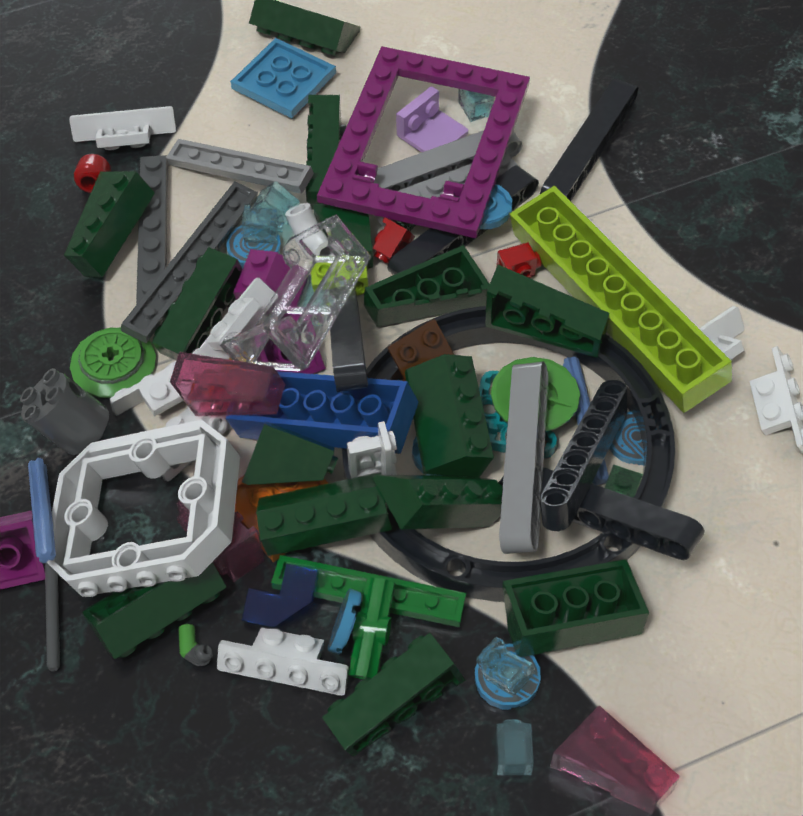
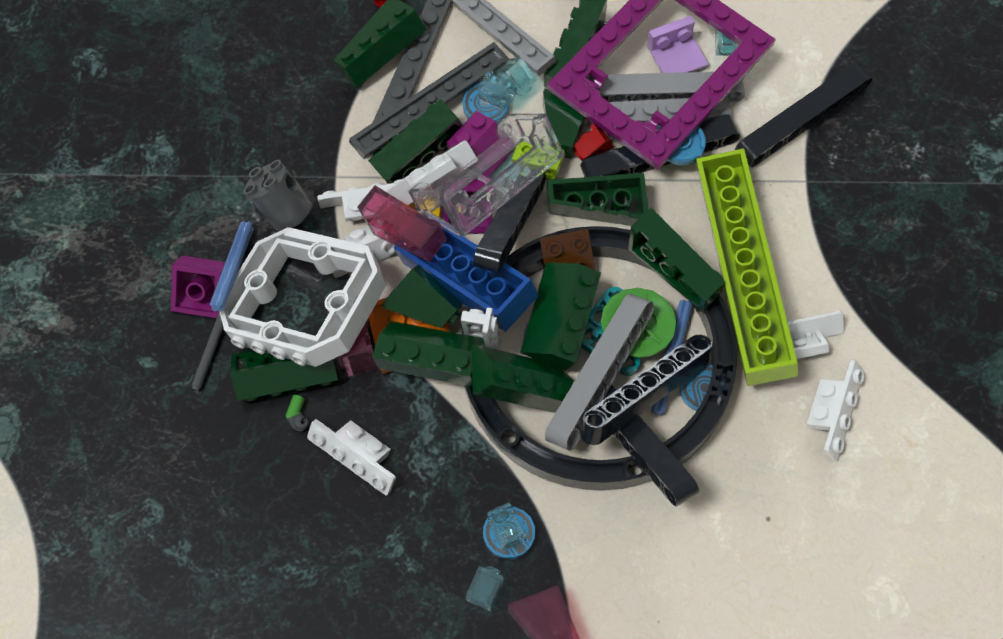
camera: 25 degrees right, 10 degrees up
bright green piece [70,327,156,398] -> none
clear blue tile [242,563,320,627] -> none
green plate [271,555,466,627] -> none
white cylinder [285,203,340,263] -> none
dark green wedge [322,633,466,756] -> none
dark azure tile [328,588,362,655] -> none
green piece [348,577,396,680] -> none
red brick [496,242,541,278] -> none
dark green slope [502,559,649,658] -> none
clear green plate [605,464,643,497] -> none

